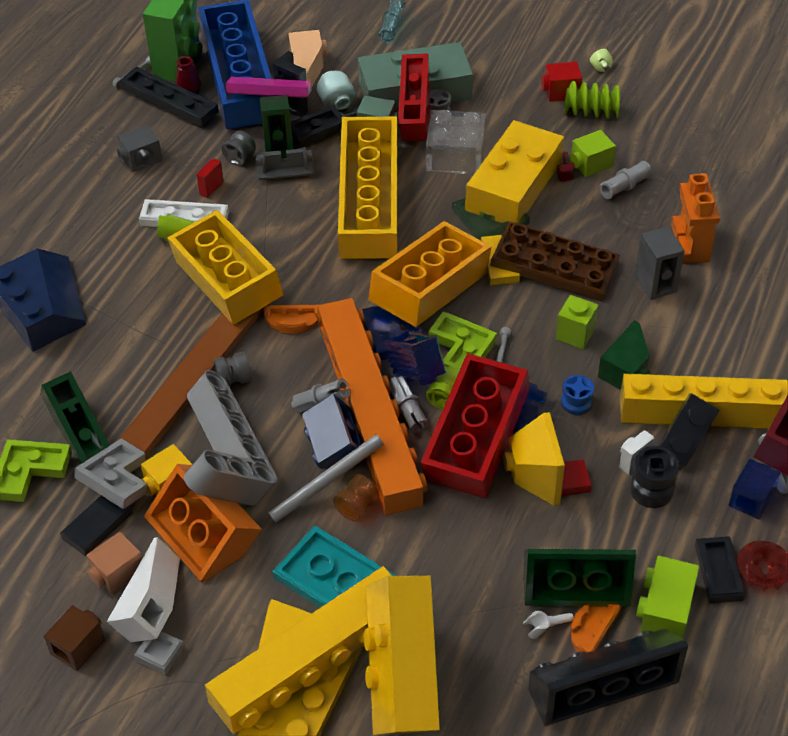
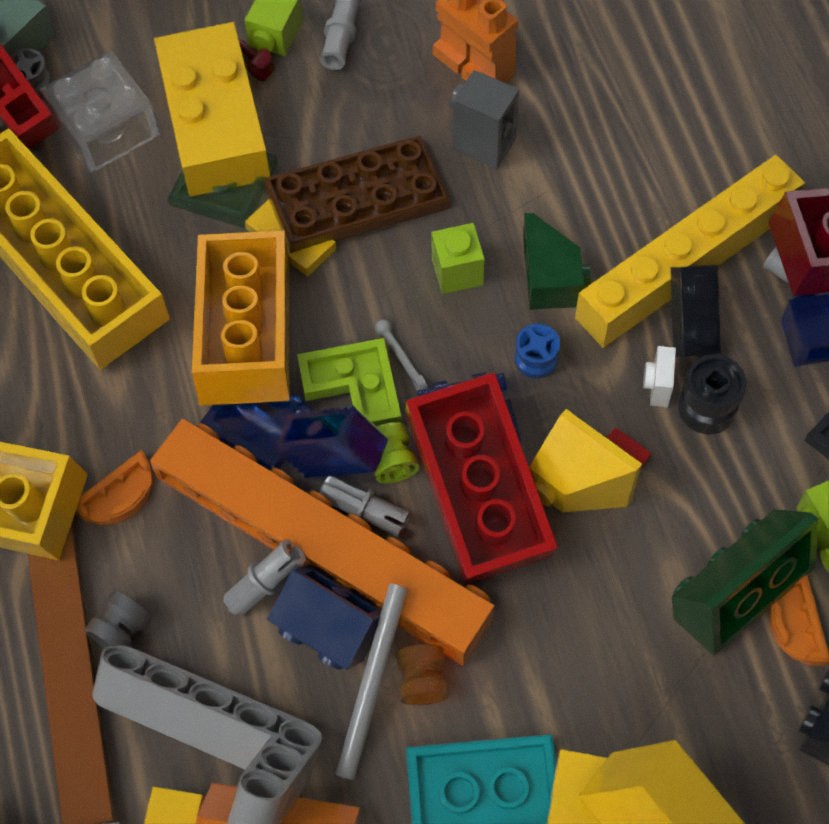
camera: 40 degrees left, 15 degrees up
white hand [523,610,574,639] -> none

